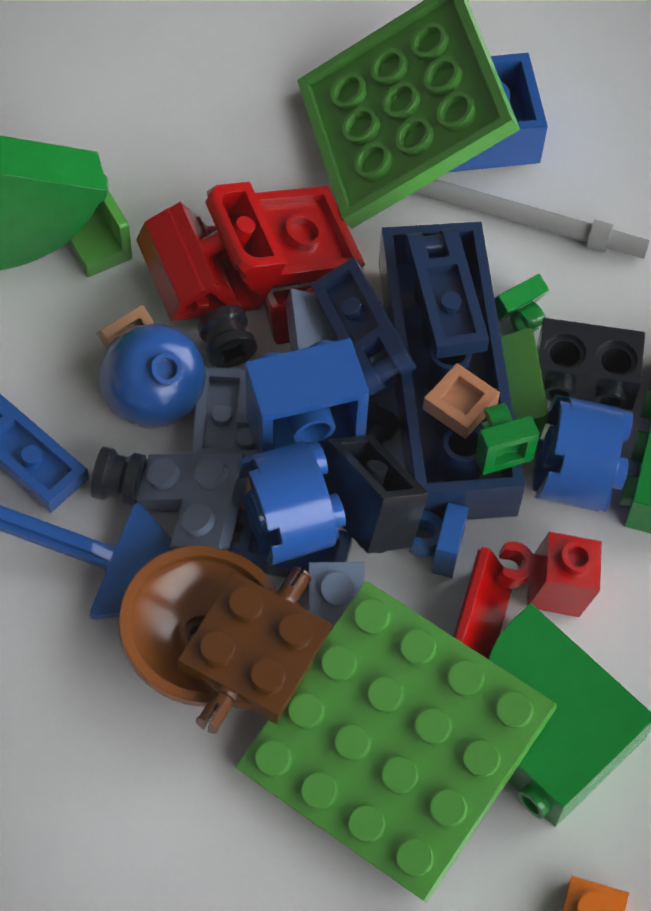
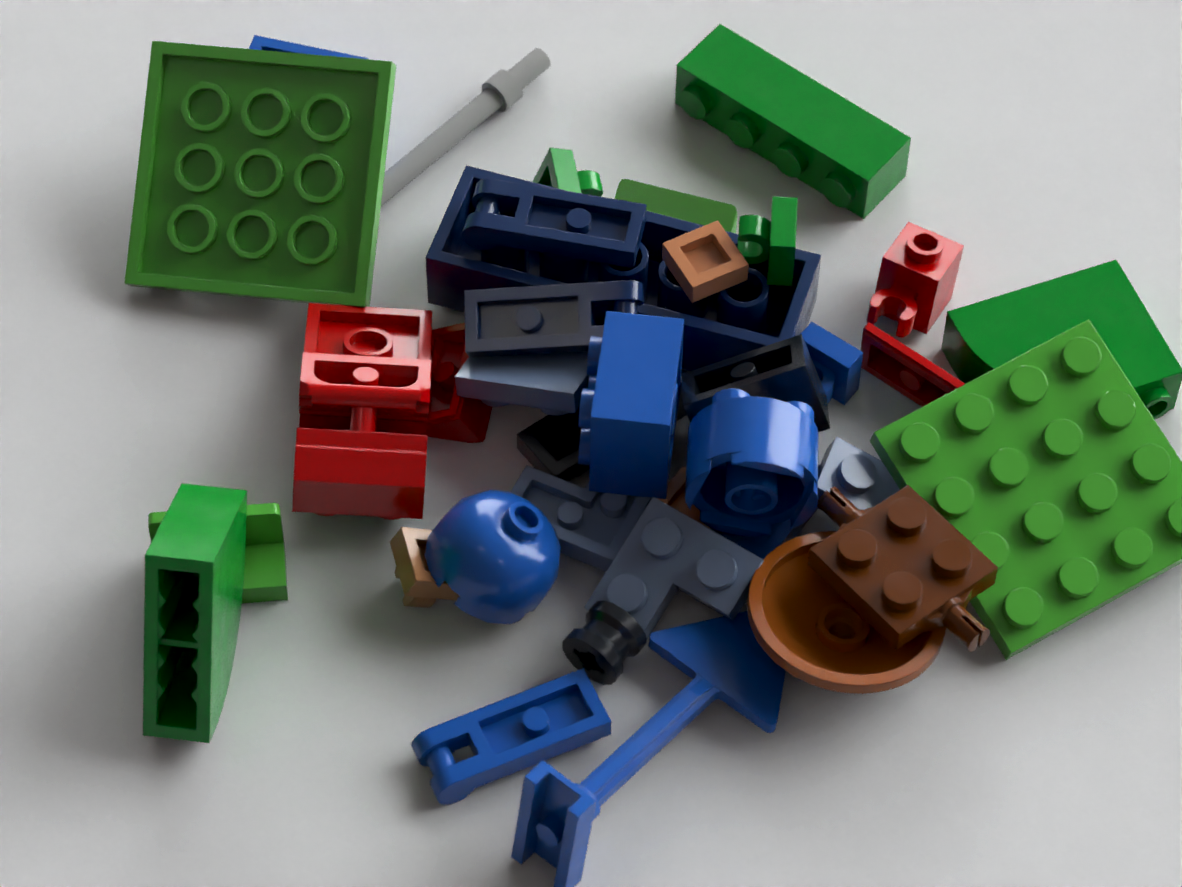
camera: 65 degrees left, 5 degrees down
black wheel [197,306,257,368] -> none
blue brick [532,395,633,512] -> none
black brick [537,318,645,410] -> none

